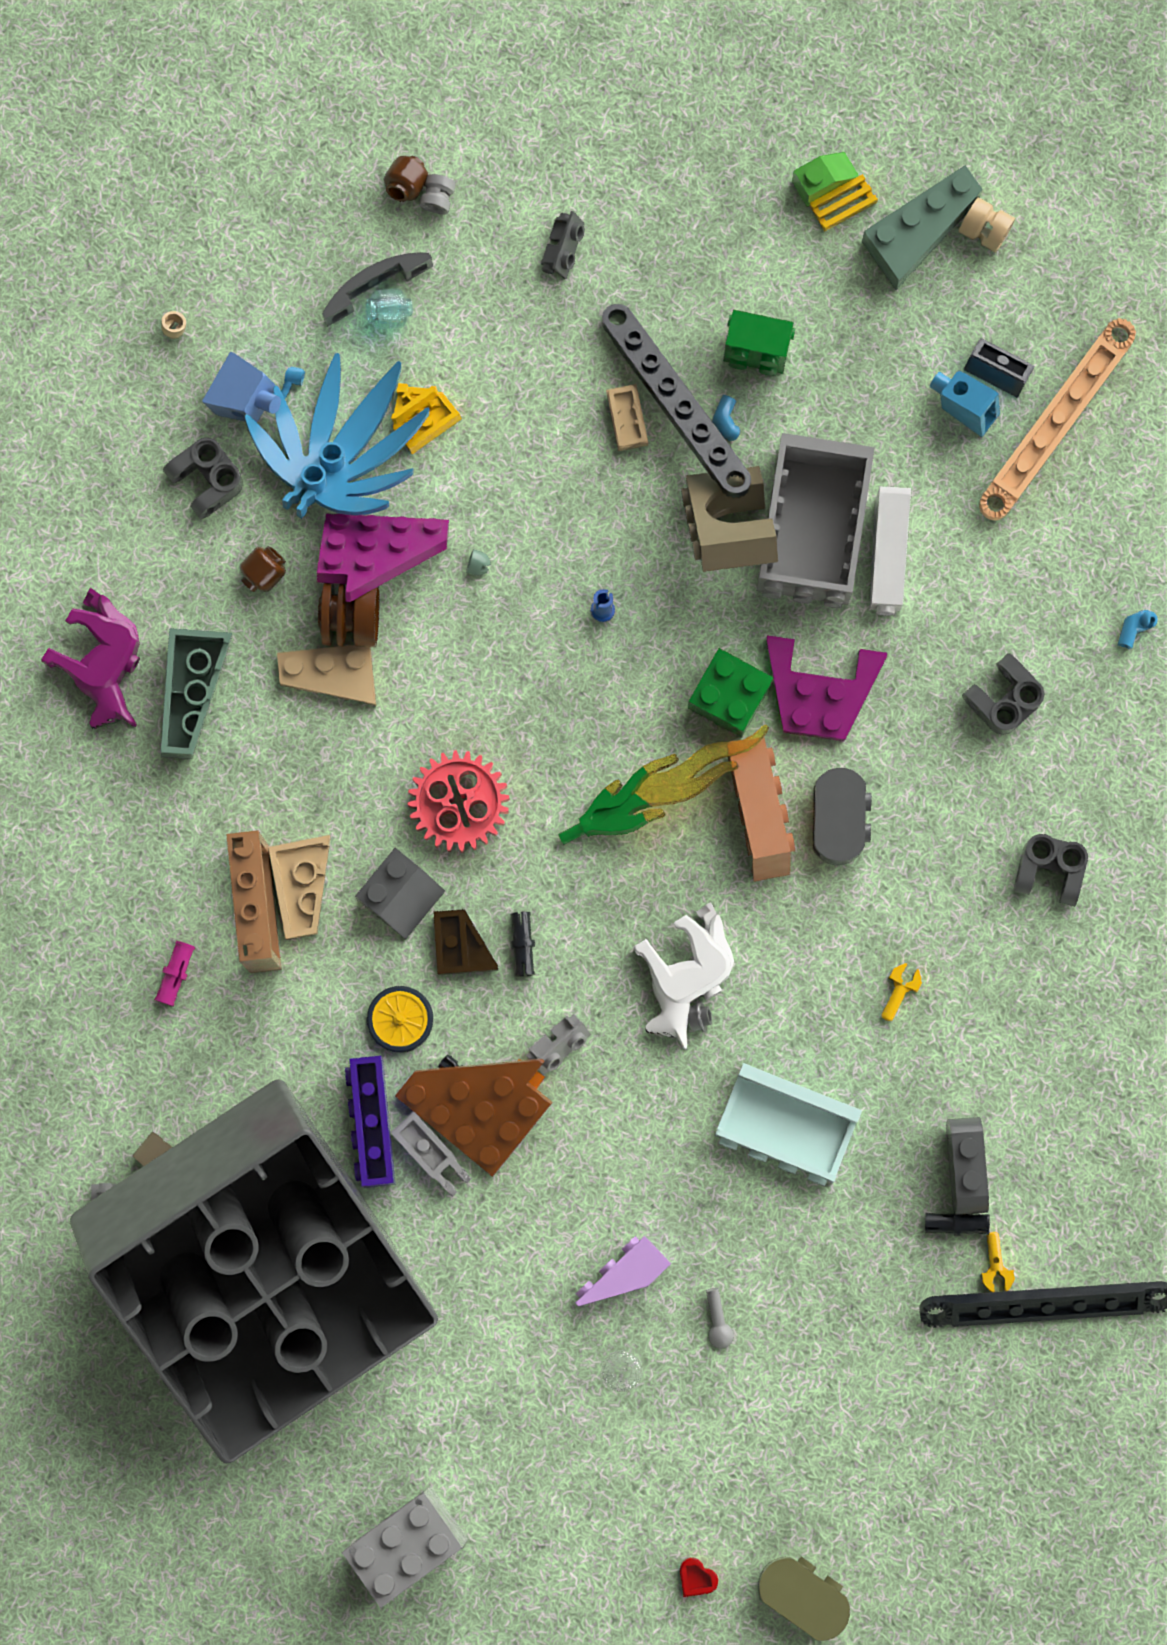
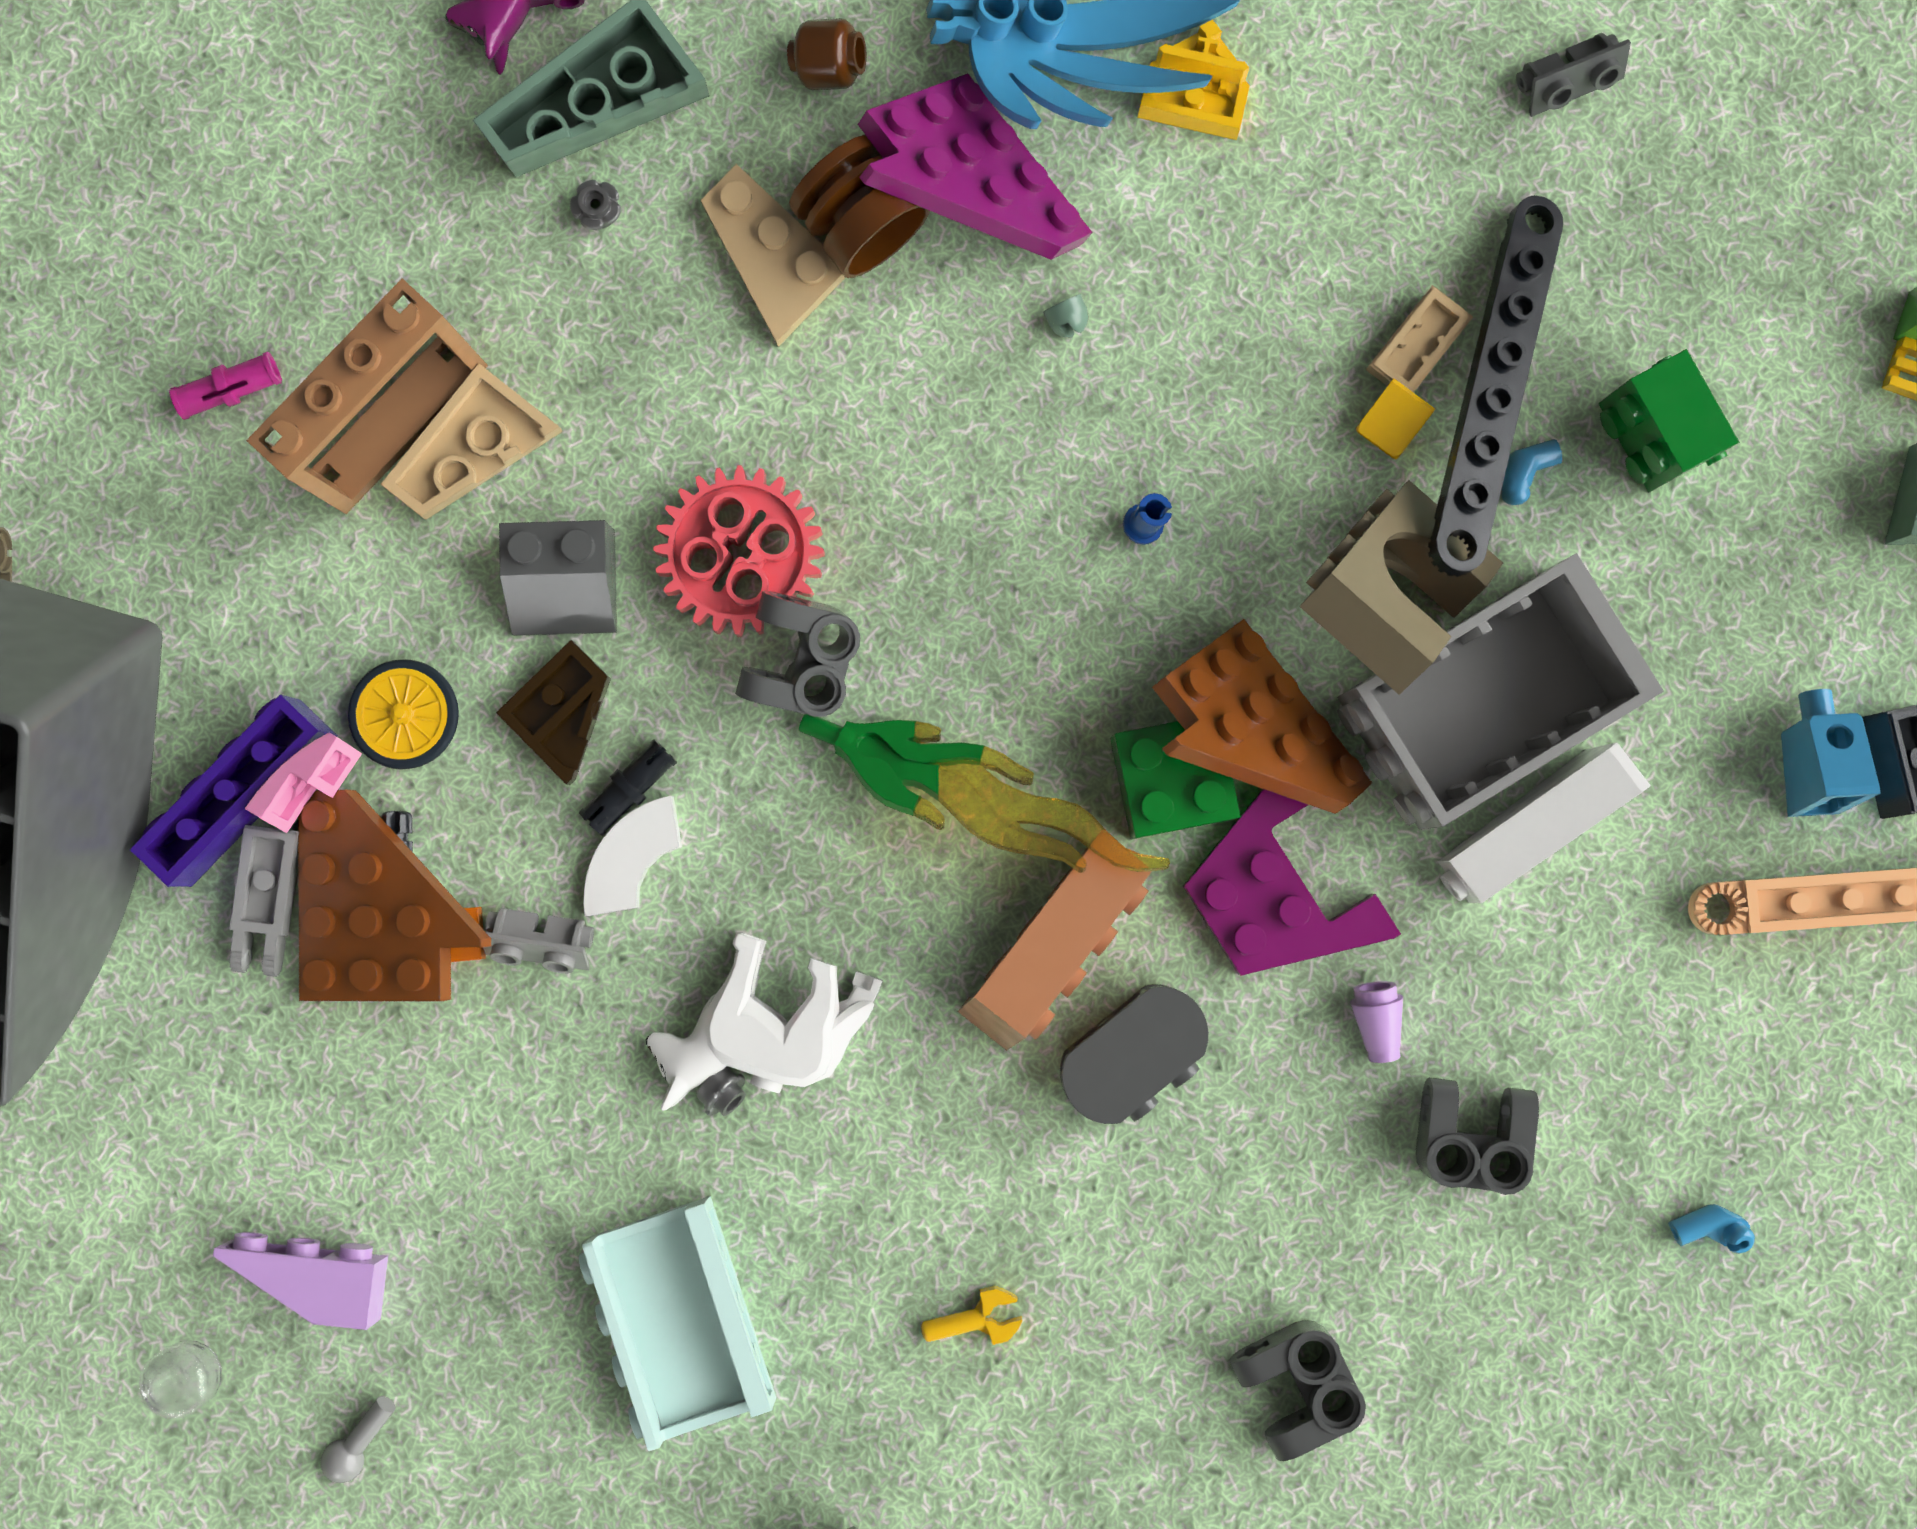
camera: 50 degrees right, 5 degrees up
none -> bright pink slope [245,732,362,833]
none -> flat silver plate [570,180,621,230]
none -> white tile [583,796,682,917]
none -> dark grey piece [735,591,860,717]
none -> dark orange wing [1152,619,1372,814]
none -> lavender cone [1350,981,1403,1063]
none -> yellow slope [1356,378,1435,460]

